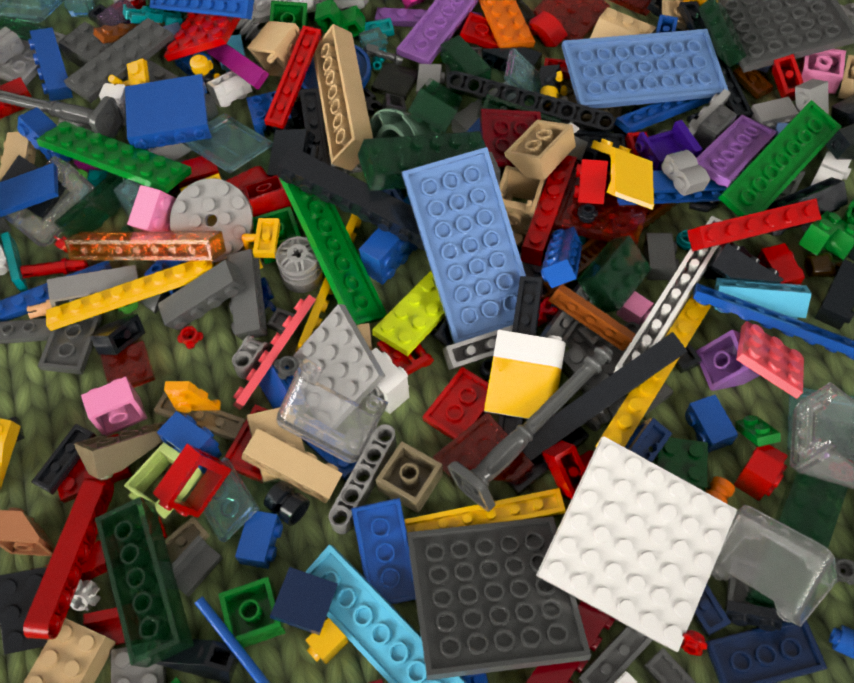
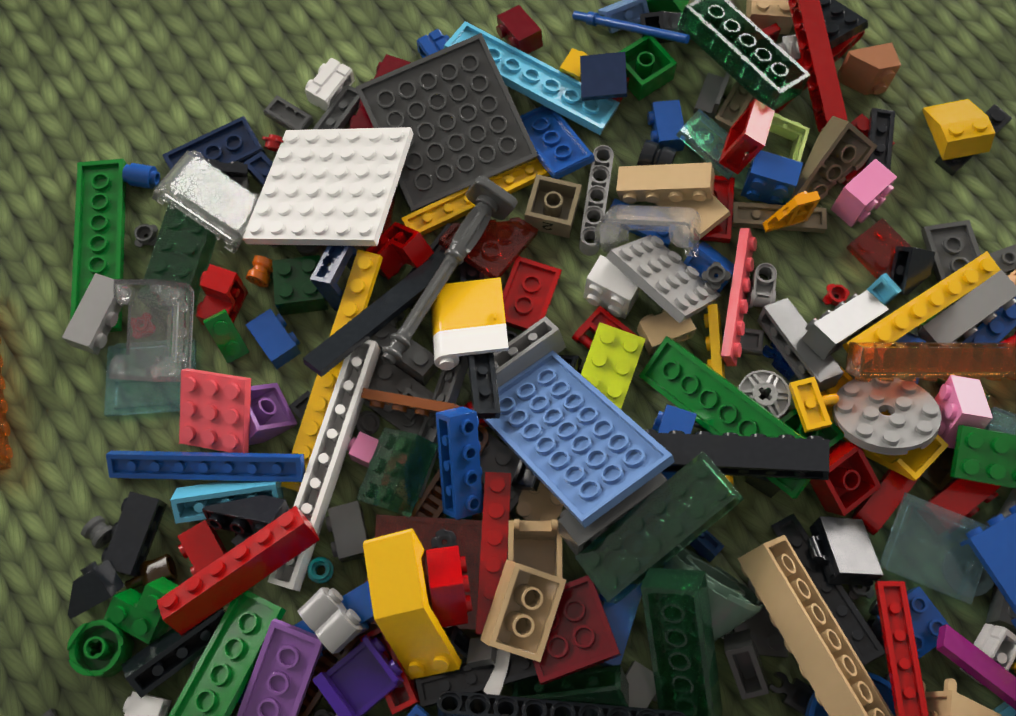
camera: 160 degrees right, 10 degrees up
none -> medium azure tile [867,273,902,306]

